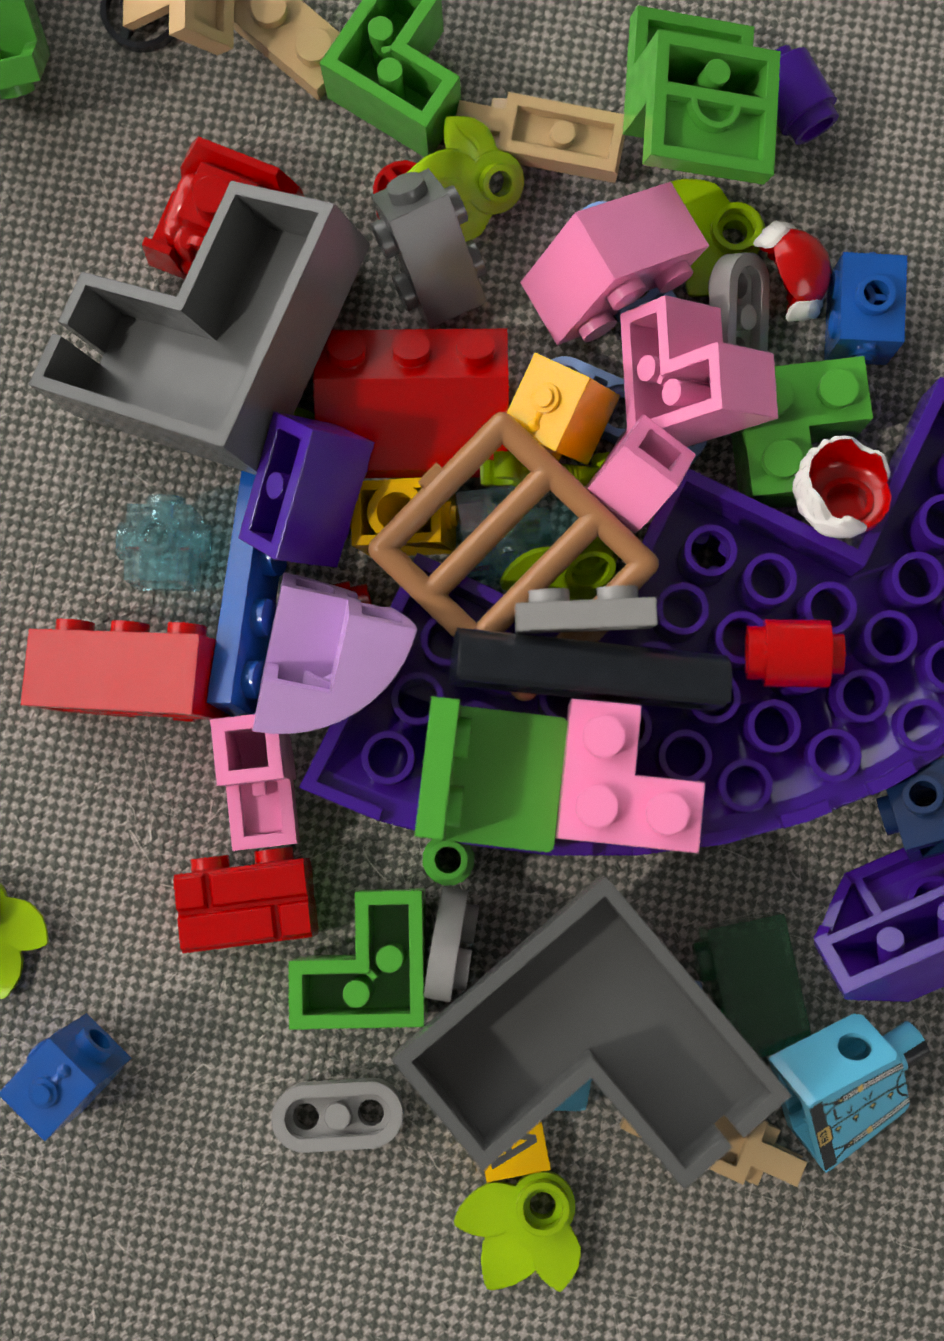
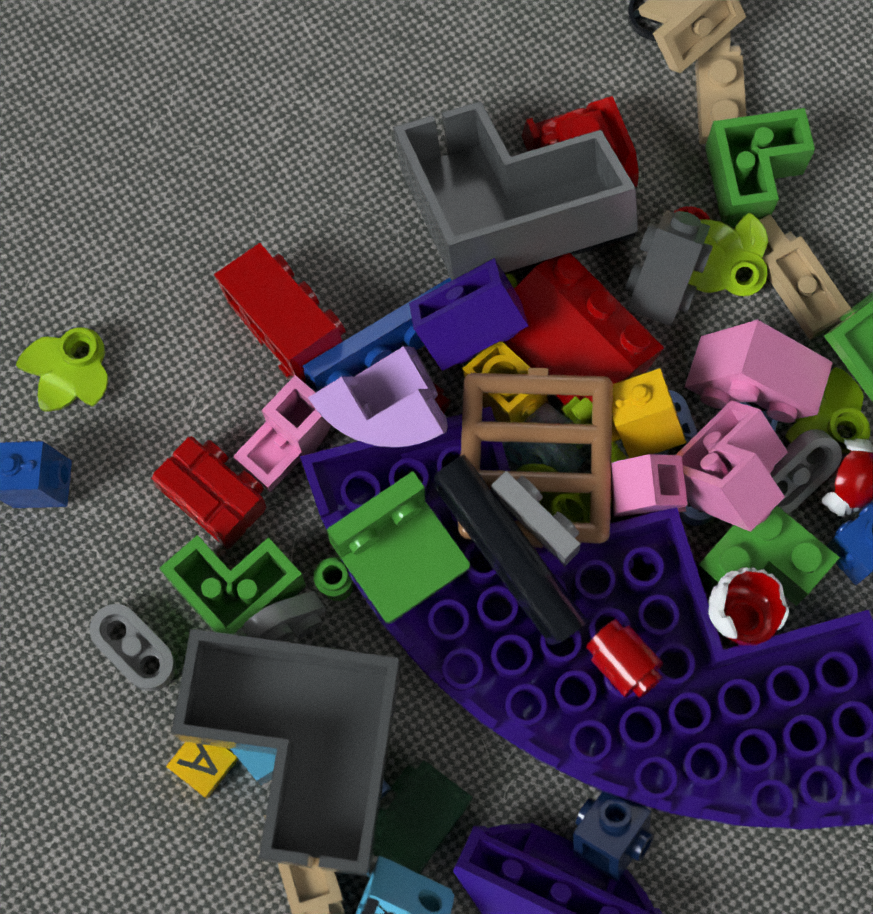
camera: 40 degrees right, 10 degrees down
clear light blue brick [116,494,212,591] -> none
lime plate [454,1171,581,1292] -> none
bright pink brick [555,699,705,853] -> none

